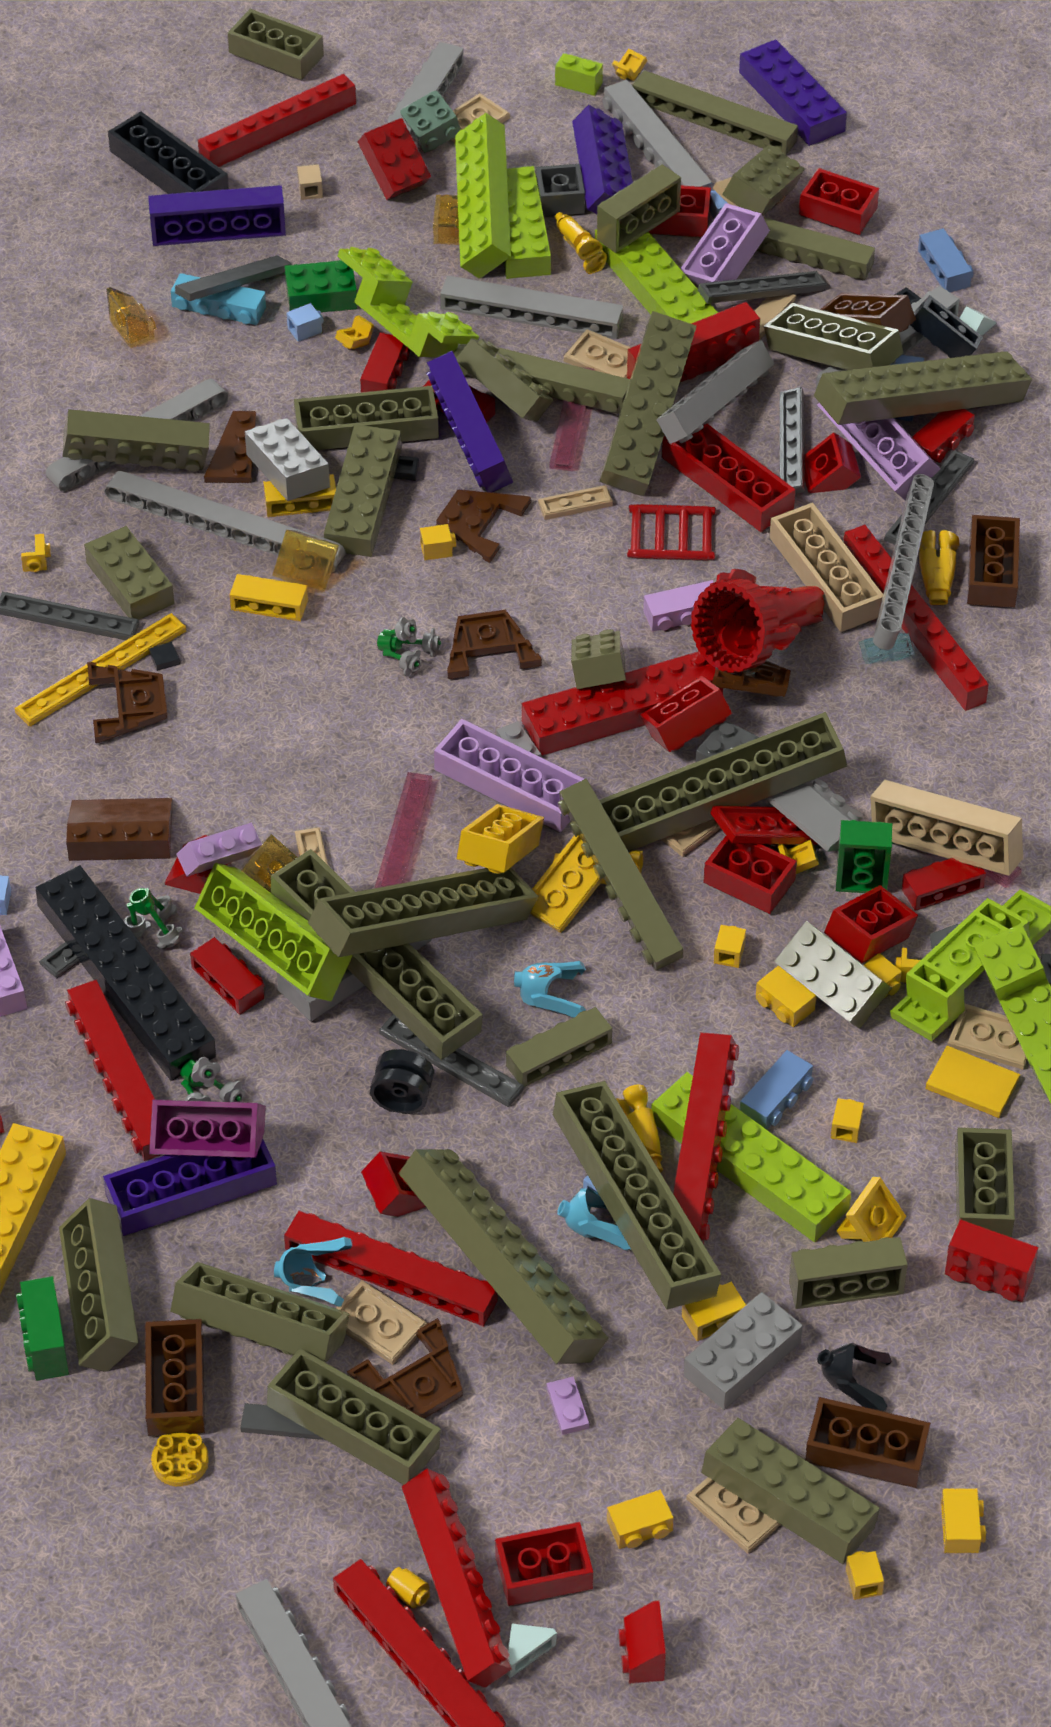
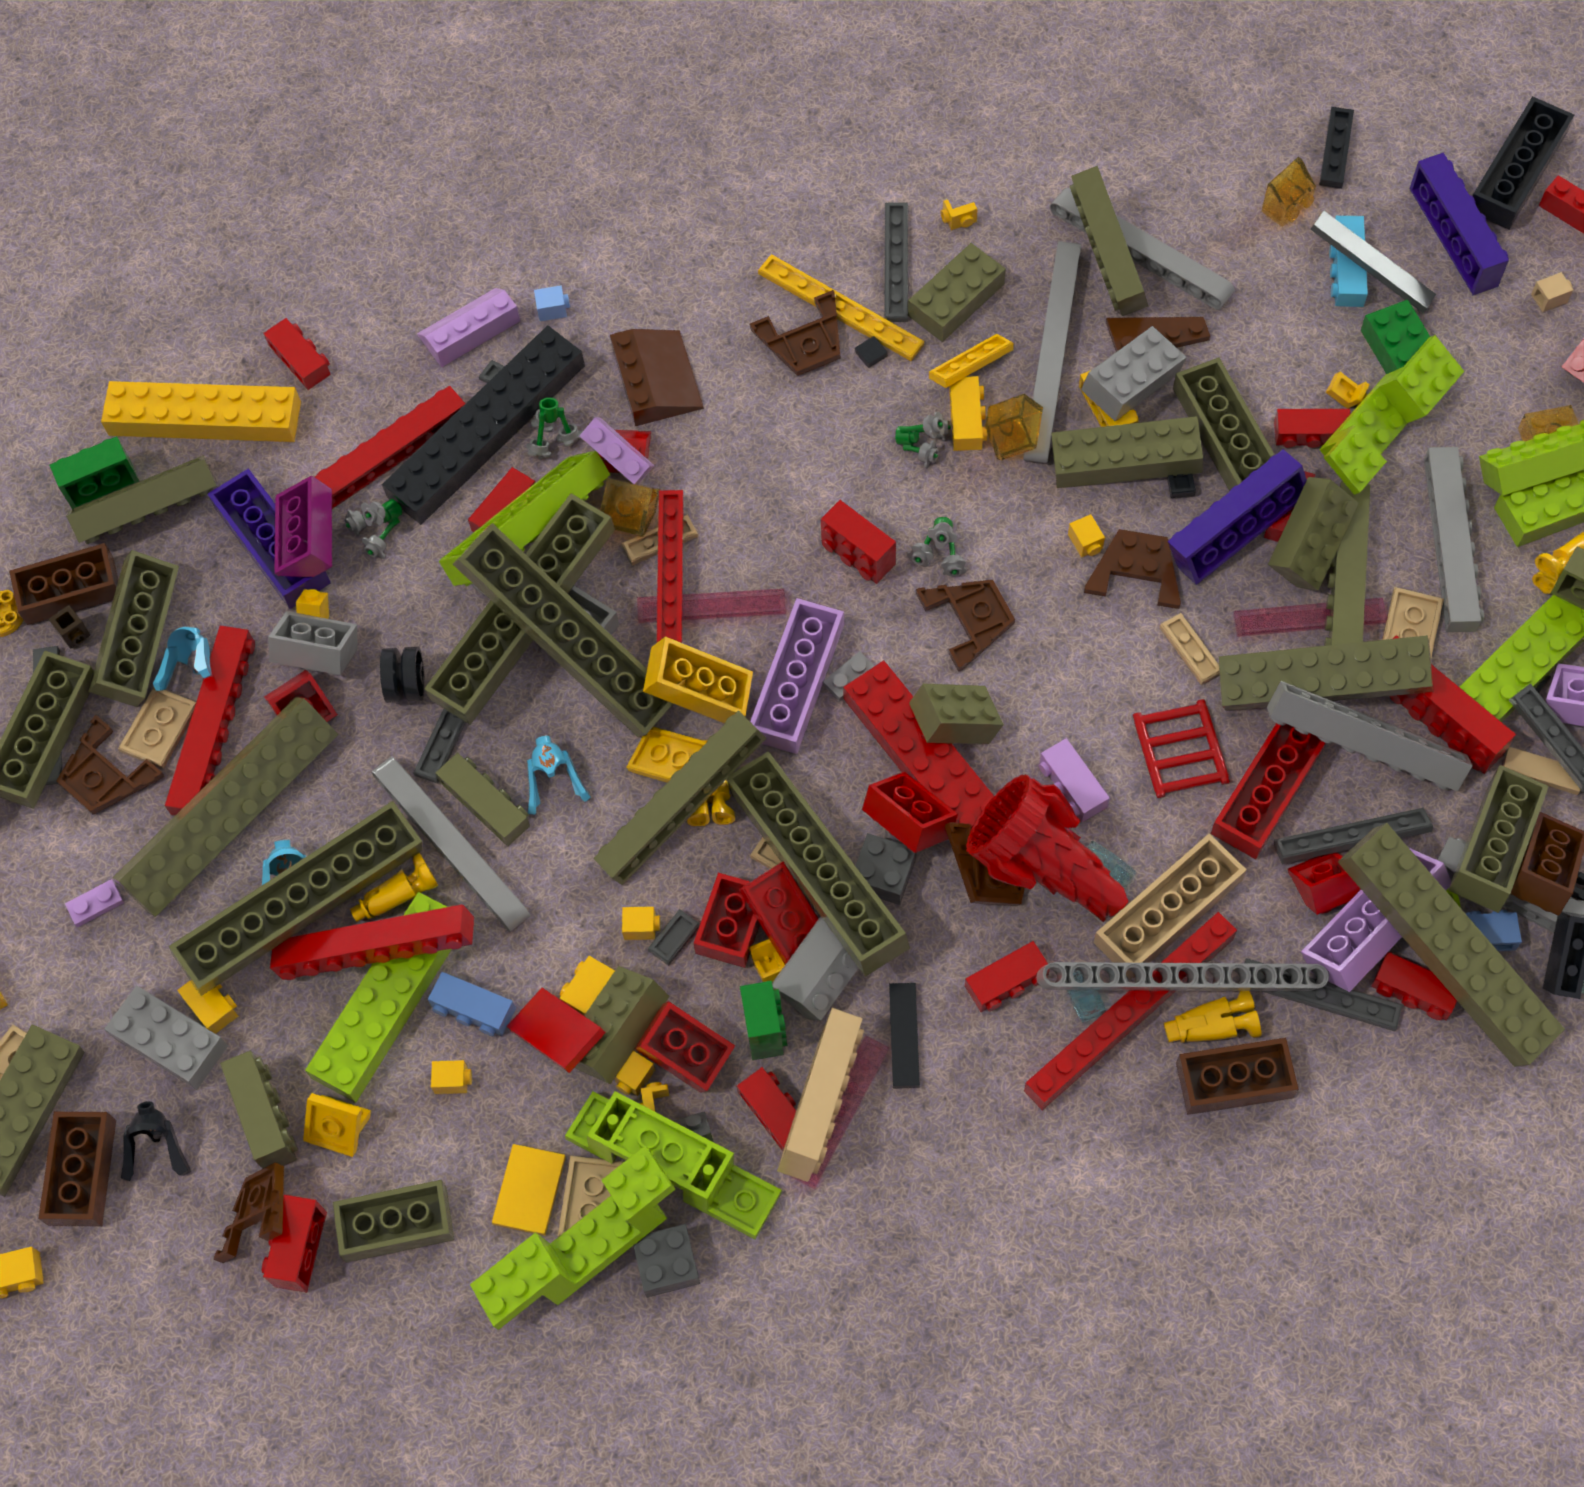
camera: 80 degrees right, 15 degrees up
light blue brick [287,303,324,342] -> none
none -> dark brown brick [48,605,91,649]
none -> reddish brown wing [214,1162,284,1263]
none -> light grey brick [268,611,358,675]
none -> yellow brick [296,589,329,619]
none -> light grey beam [371,756,531,932]
none -> red tile [506,988,605,1073]
none -> dark grey tile [648,909,700,966]
none -> red plate [657,490,684,643]
none -> red brick [820,500,896,584]
none -> black tile [889,983,920,1089]
none -> plant [895,412,951,468]
none -> yellow tile [929,334,1014,388]
none -> red brick [965,941,1050,1012]
none -> black plate [1319,106,1354,189]

